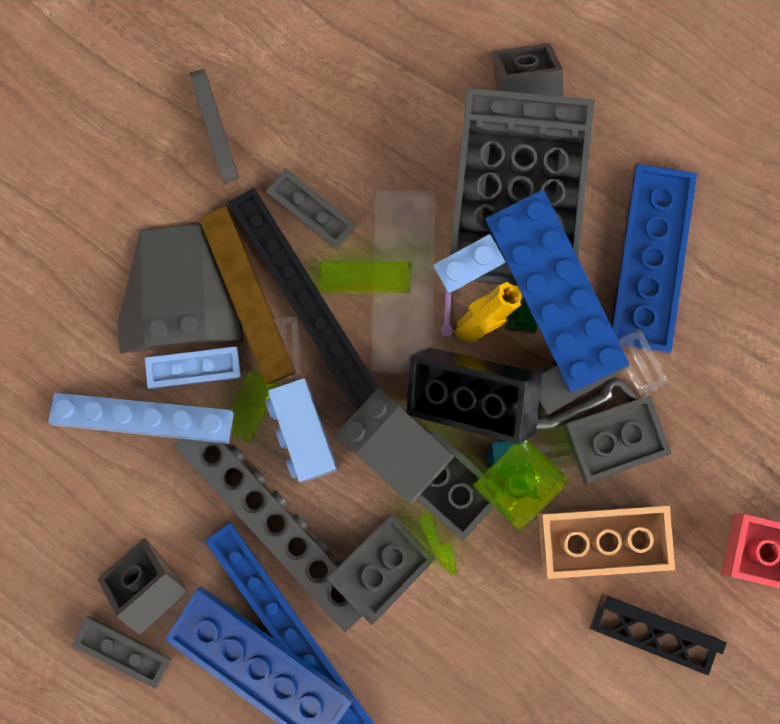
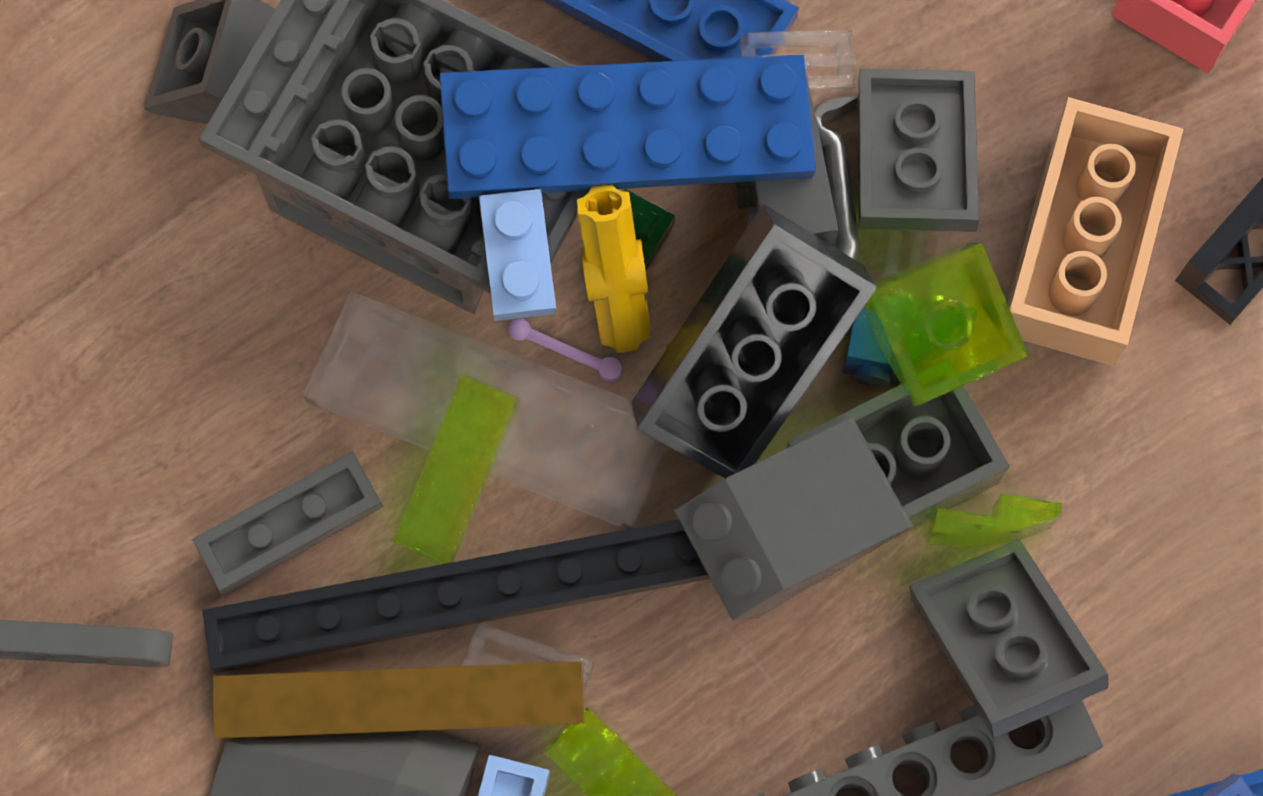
camera: 65 degrees left, 10 degrees down
light blue brick [265,378,338,483] -> none

